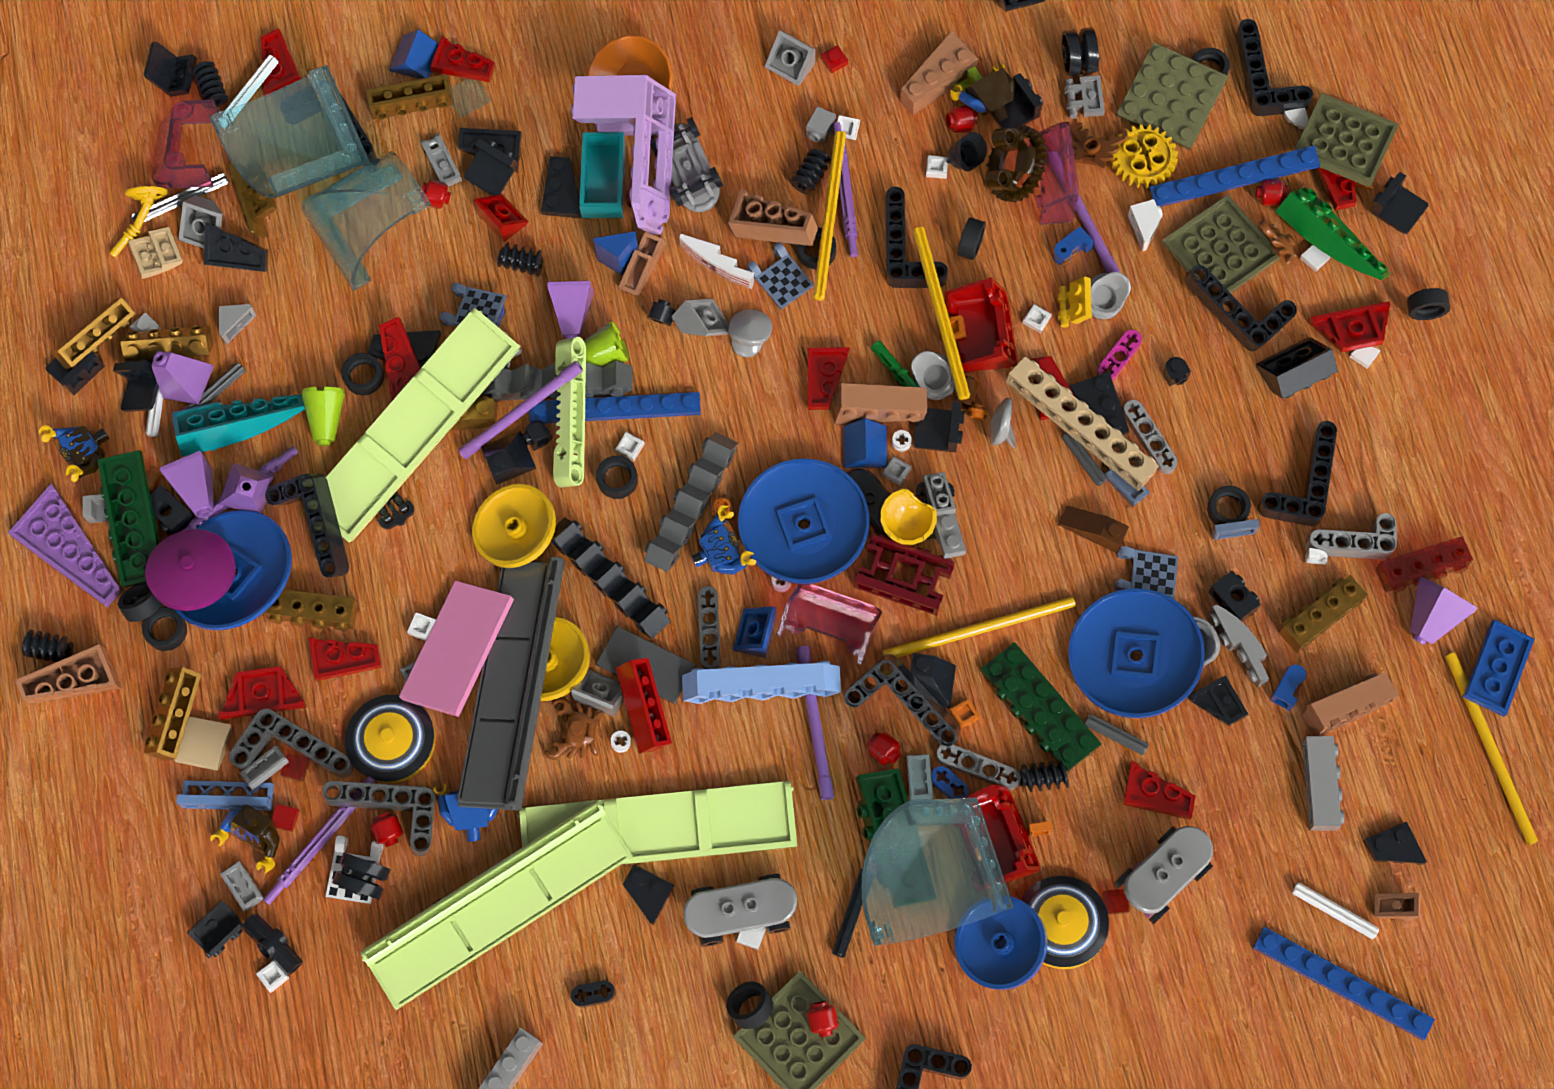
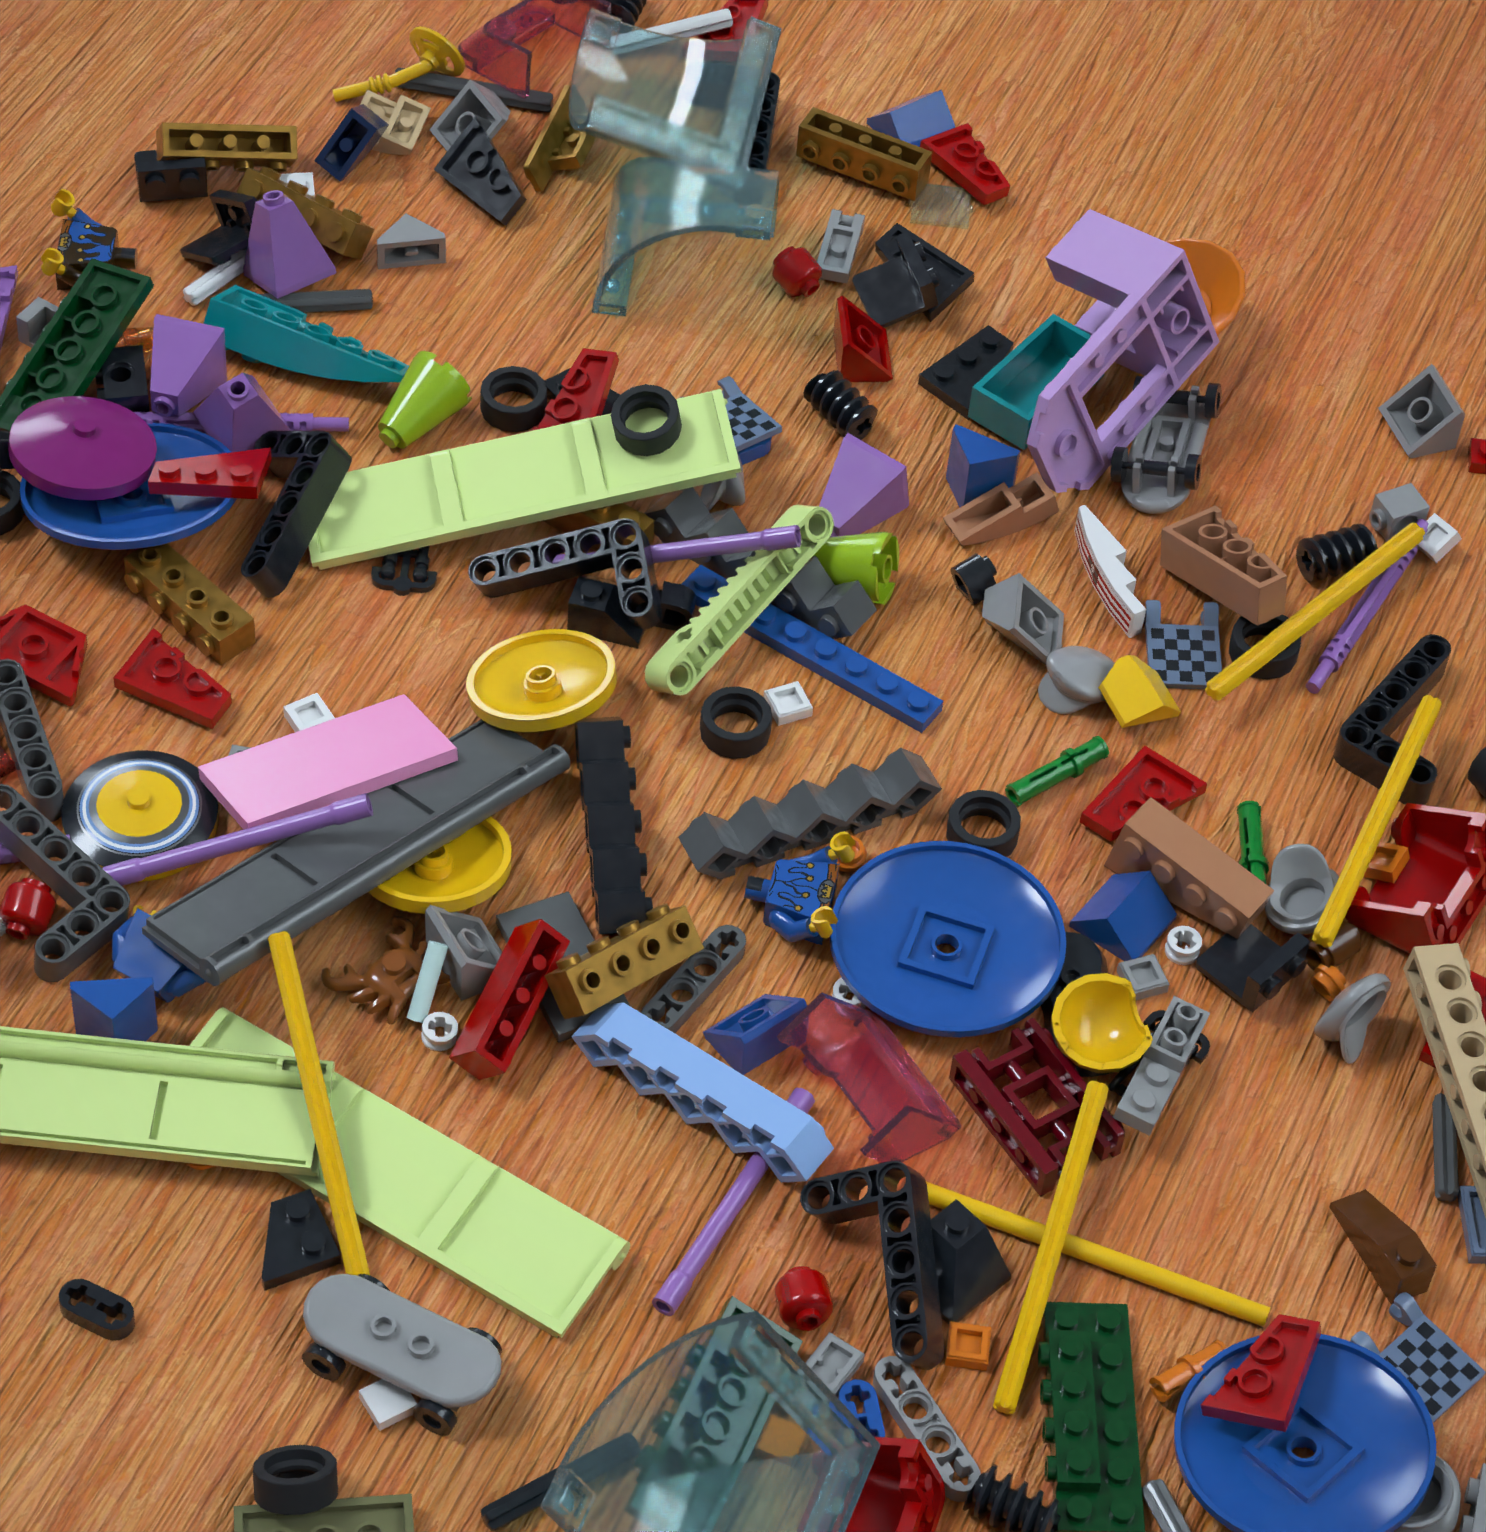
camera: 30 degrees right, 20 degrees down
none -> blue slope [70,977,158,1041]
none -> medium lavender piece [102,793,373,886]
none -> red wing [148,448,272,499]
none -> yellow axle [268,931,370,1275]
none -> dark blue slope [314,104,389,182]
none -> light aqua piece [406,940,448,1023]
none -> black beam [468,518,662,629]
none -> pearl gold brick [545,904,704,1019]
none -> black tyre [611,384,682,456]
none -> black tyre [946,790,1021,857]
none -> yellow axle [993,1080,1109,1415]
none -> green pin [1005,736,1109,807]
none -> yellow slope [1098,655,1181,728]
none -> orange pin [1149,1340,1228,1403]
none -> red wing [1201,1314,1322,1432]

